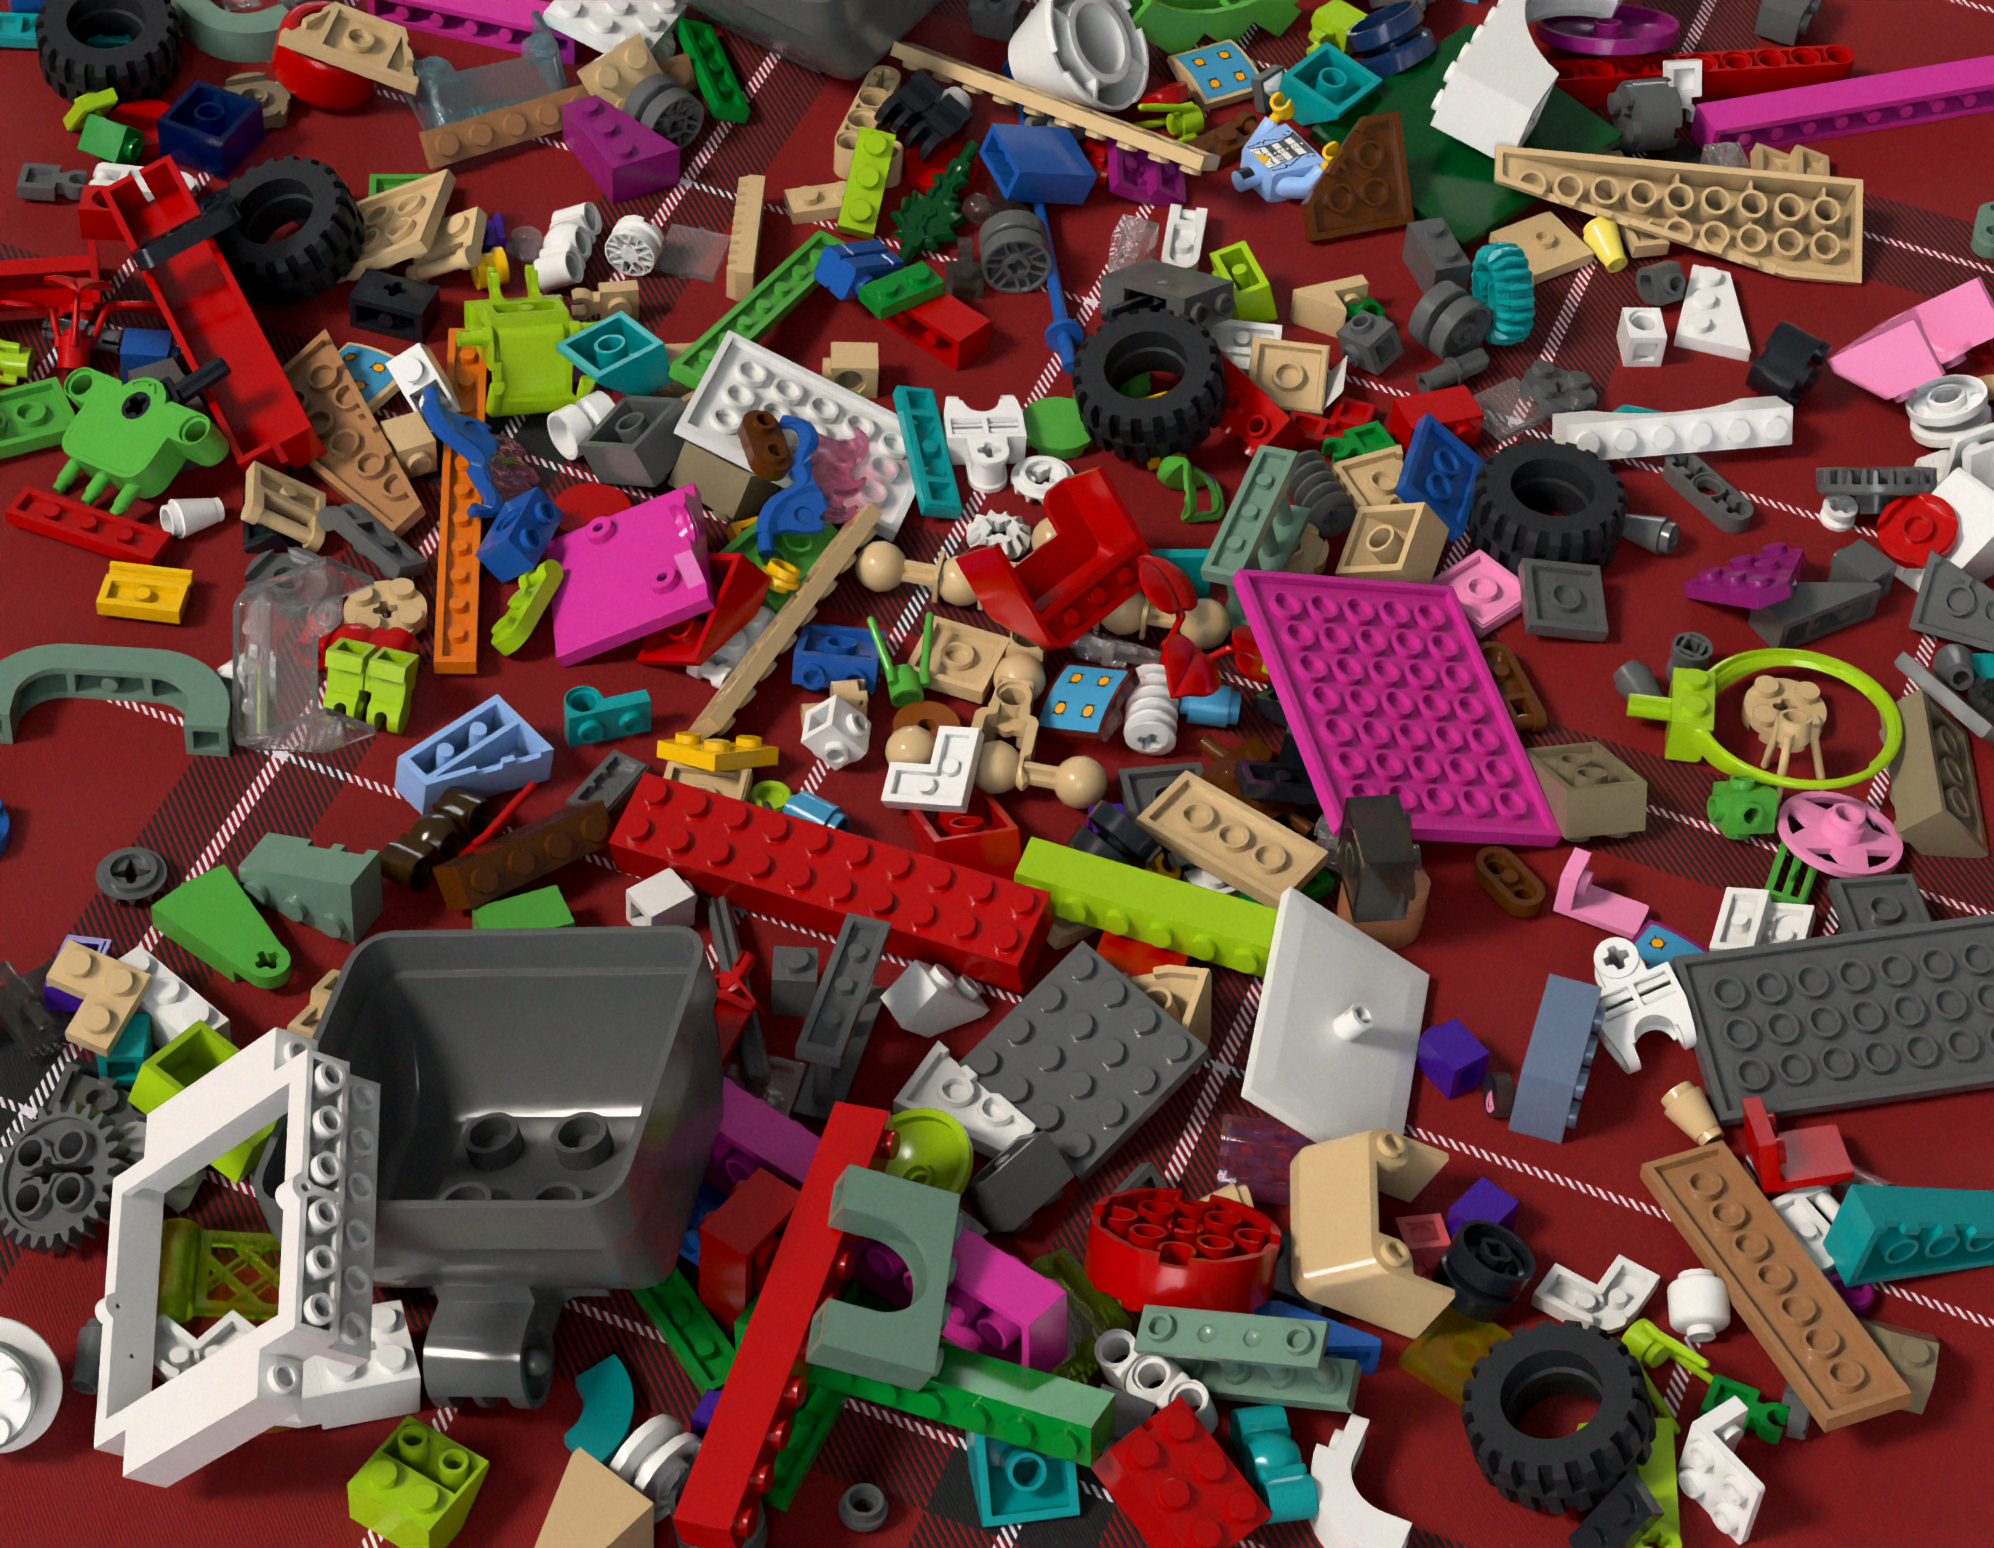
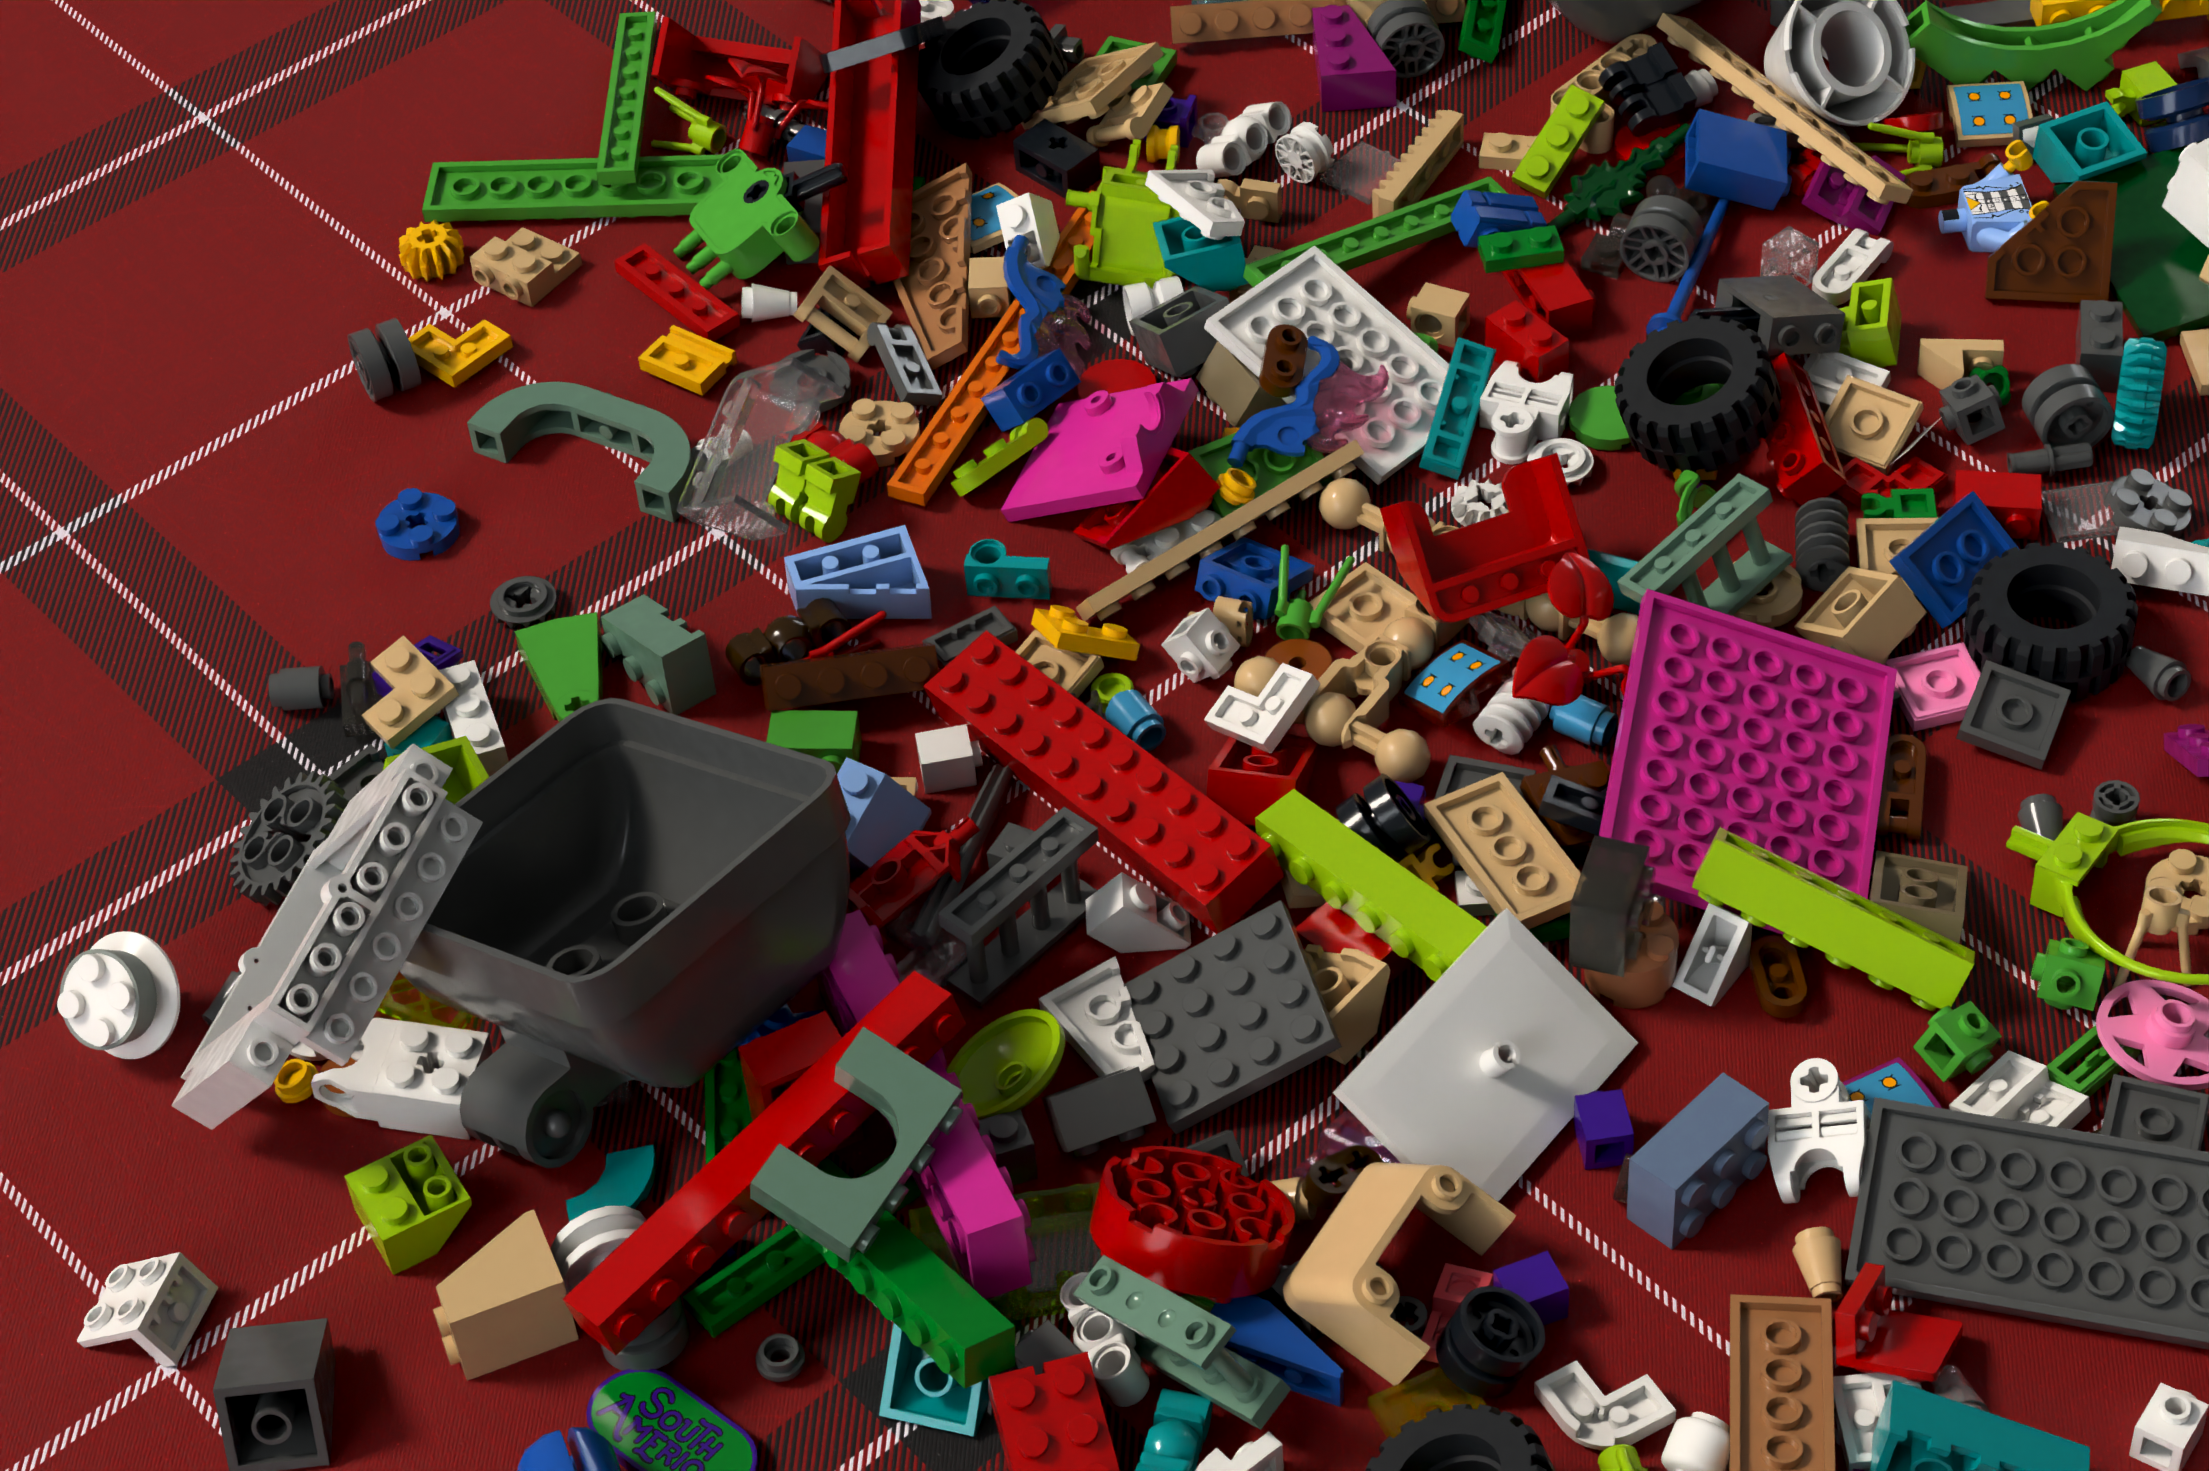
camera: 35 degrees right, 0 degrees up
bright pink bracket [1553,847,1649,940] -> none
none -> white wing [1145,169,1245,240]
none -> dark brown beam [1301,1145,1383,1209]
none -> red brick [1485,300,1569,383]
none -> white slope [1672,903,1752,1006]
none -> lime brick [1692,827,1975,1011]
none -> bright green brick [1913,1000,2002,1083]

